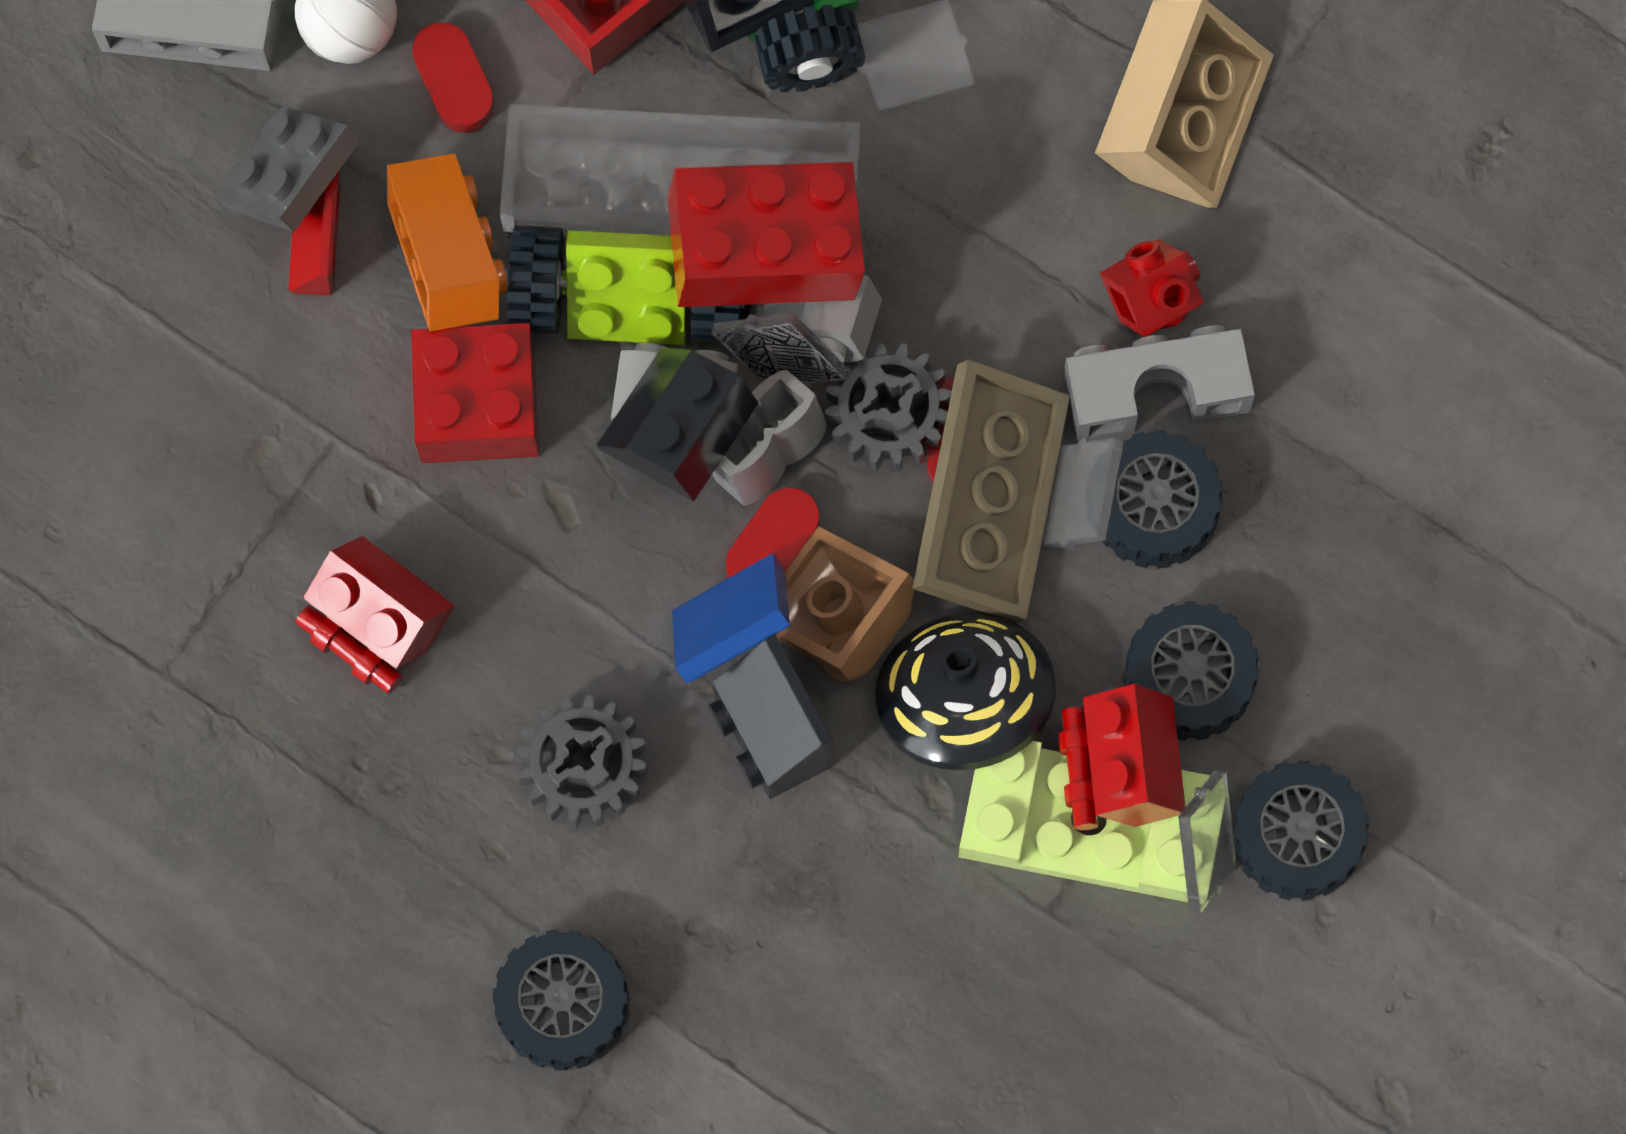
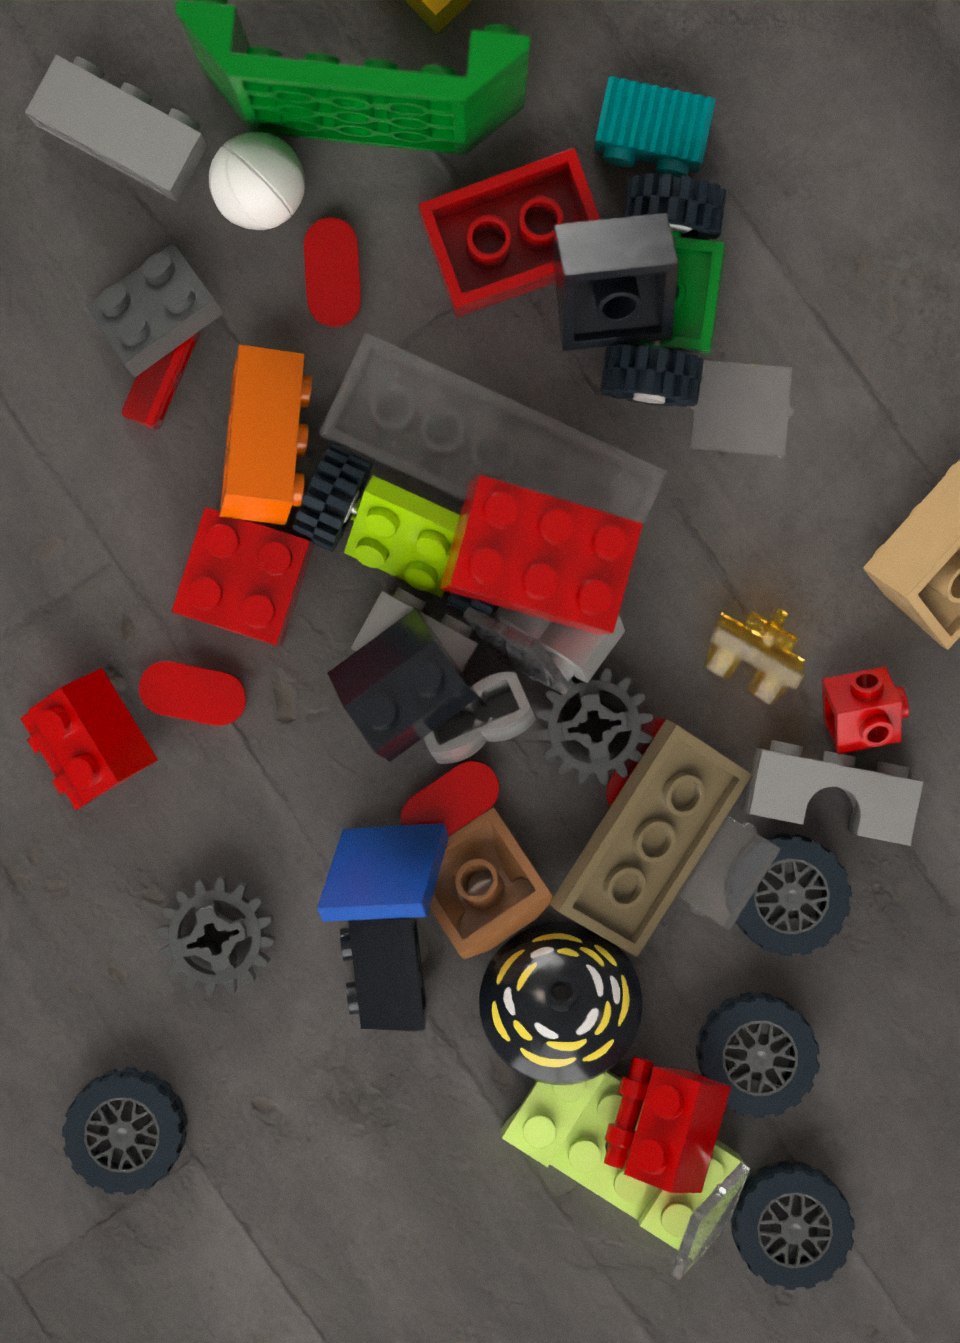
camera: 20 degrees right, 15 degrees up
none -> red tile [139,661,248,726]
none -> clear yellow hips [704,608,806,705]

